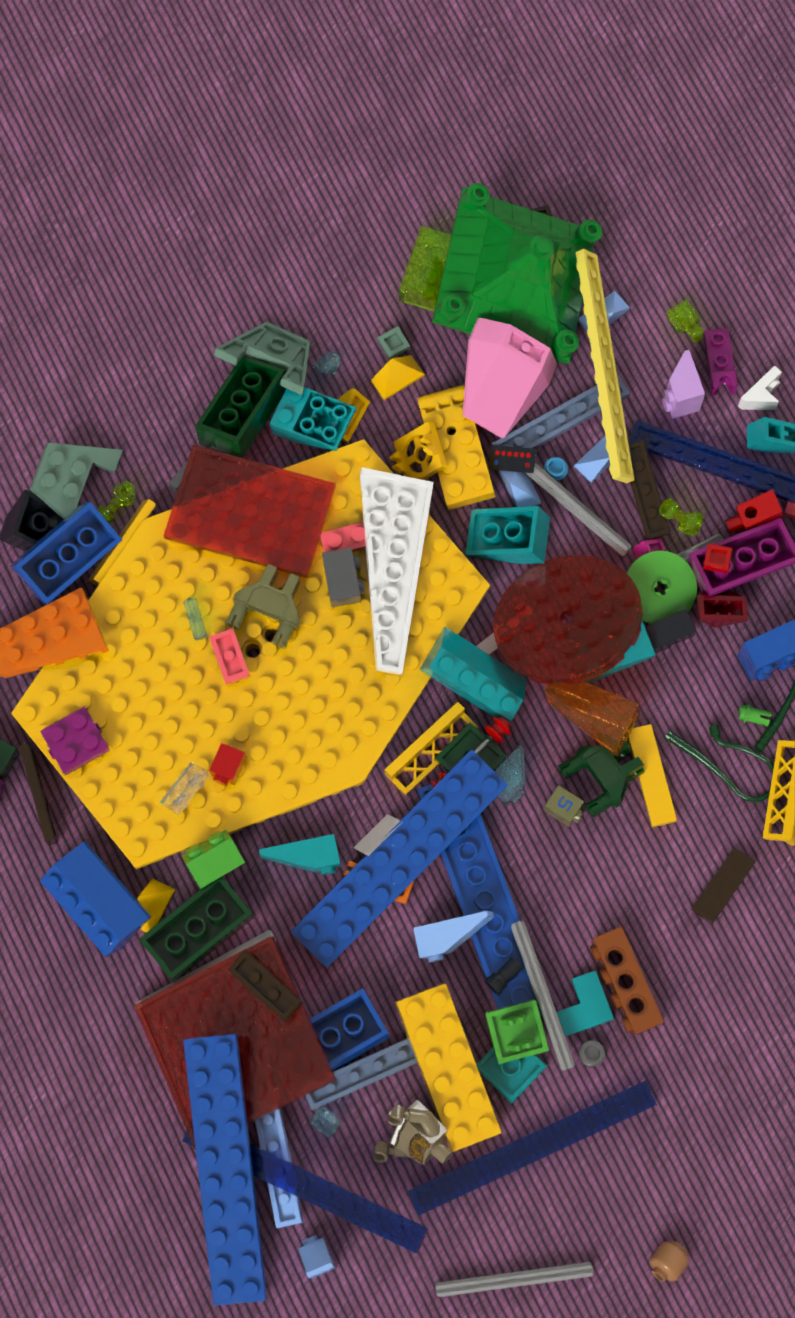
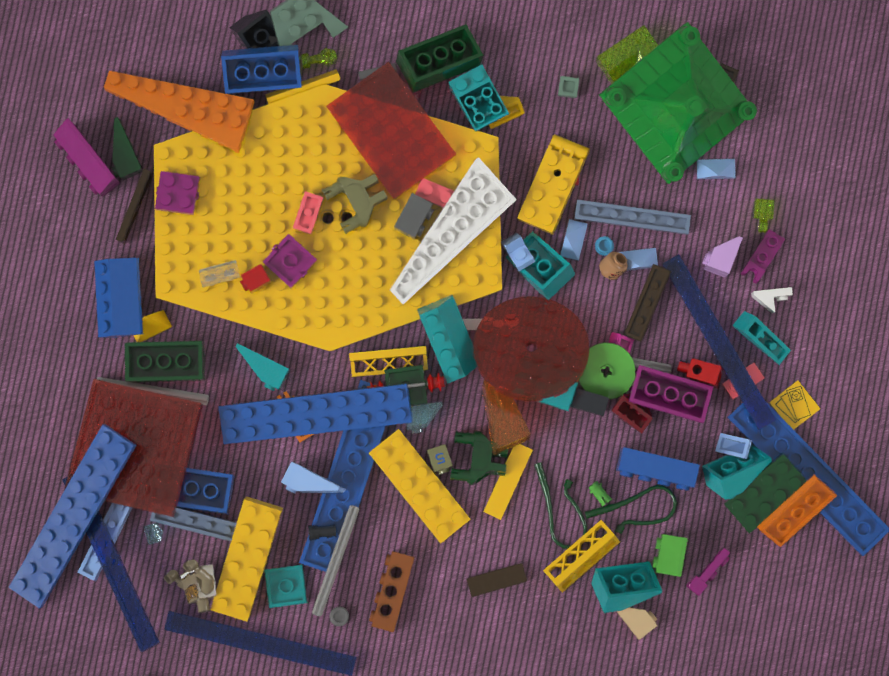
camera: 40 degrees right, 10 degrees up
bright green slope [181,830,245,889] -> none
clear light blue piece [183,597,207,641] -> none
sand green wing [214,322,310,395] -> none
dark brown tile [228,950,304,1023] -> none
light blue slope [298,1235,336,1279] -> none
clear light blue slope [312,352,341,375] -> none
white sticker [354,814,402,856] -> none
yellow slope [371,355,425,401] -> none
yellow piece [389,421,447,480] -> none
bright pink wedge [462,318,557,438] -> none
bright green plate [485,999,549,1064] -> none
black sticker [488,445,536,473] -> none
light grey axle [526,463,631,556] -> none
teal tile [557,970,614,1037] -> none
light yellow plate [576,249,634,483] -> none
clear neon green leg [659,498,704,536] -> none
red tile [703,543,733,574] -> none
none -> magenta plate [263,234,317,289]
none -> yellow plate [369,429,470,543]
none -> light blue slope [501,233,535,271]
none -> medium nougat head [599,252,628,280]

